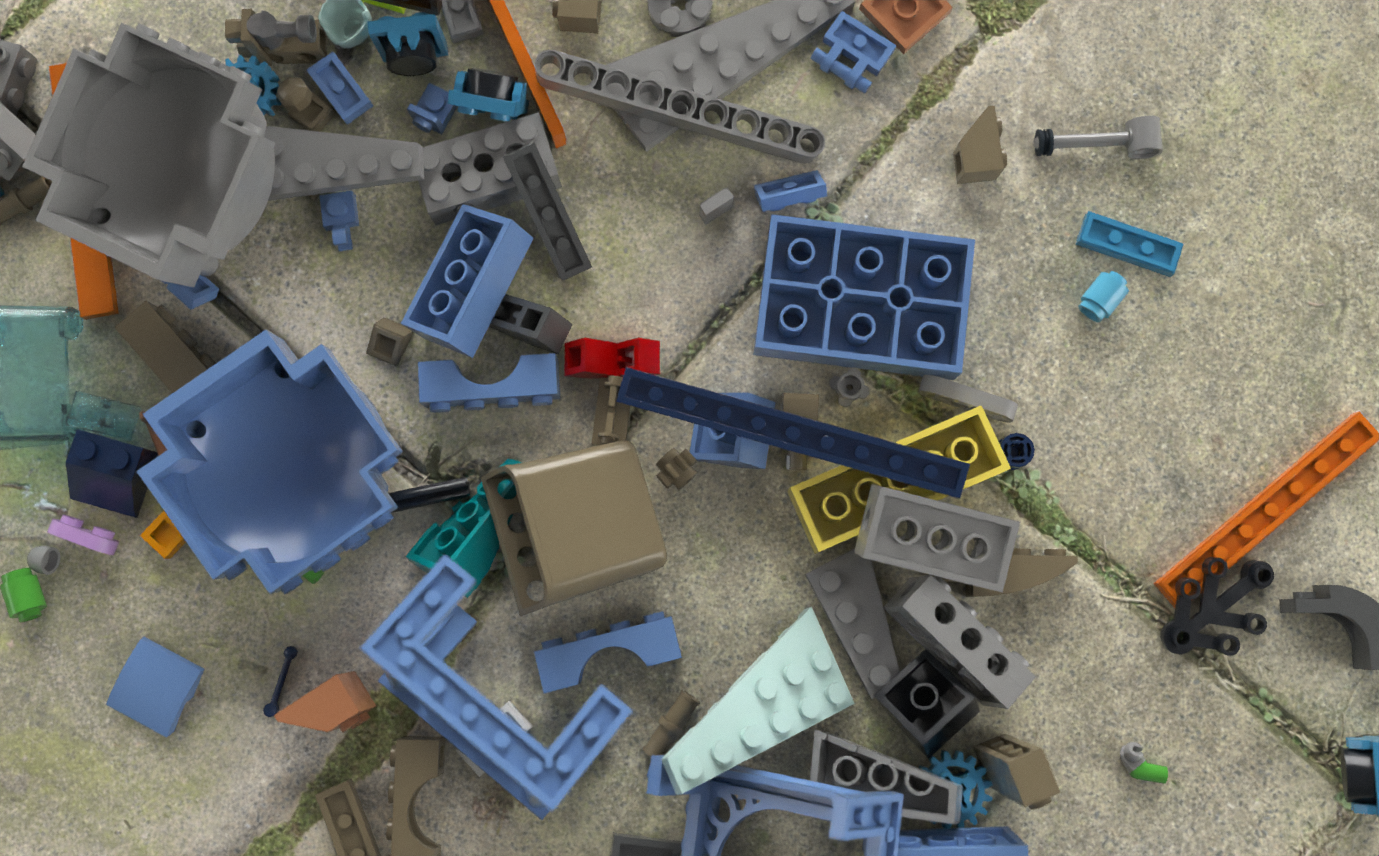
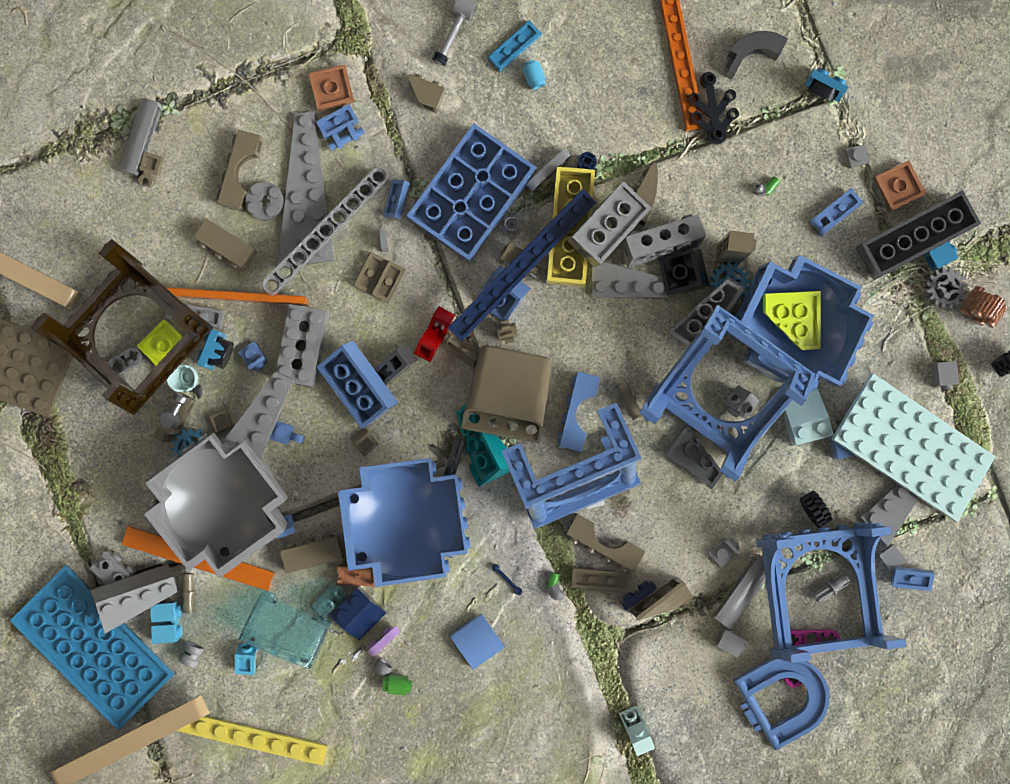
camera: 60 degrees left, 5 degrees up
light orange plate [140,510,186,559] -> none
nougat slope [274,671,377,733] -> none
dark tan tile [276,77,313,112] -> none
medium blue plate [306,51,373,125] -> none
medium blue arch [418,353,561,413] -> none
dark azure piece [447,68,529,121] -> none
dark grey plate [503,142,592,281] -> none
light aqua wing [661,606,855,795] -> none
none -> dark tan slope [353,252,406,303]
none -> arm [547,572,565,600]

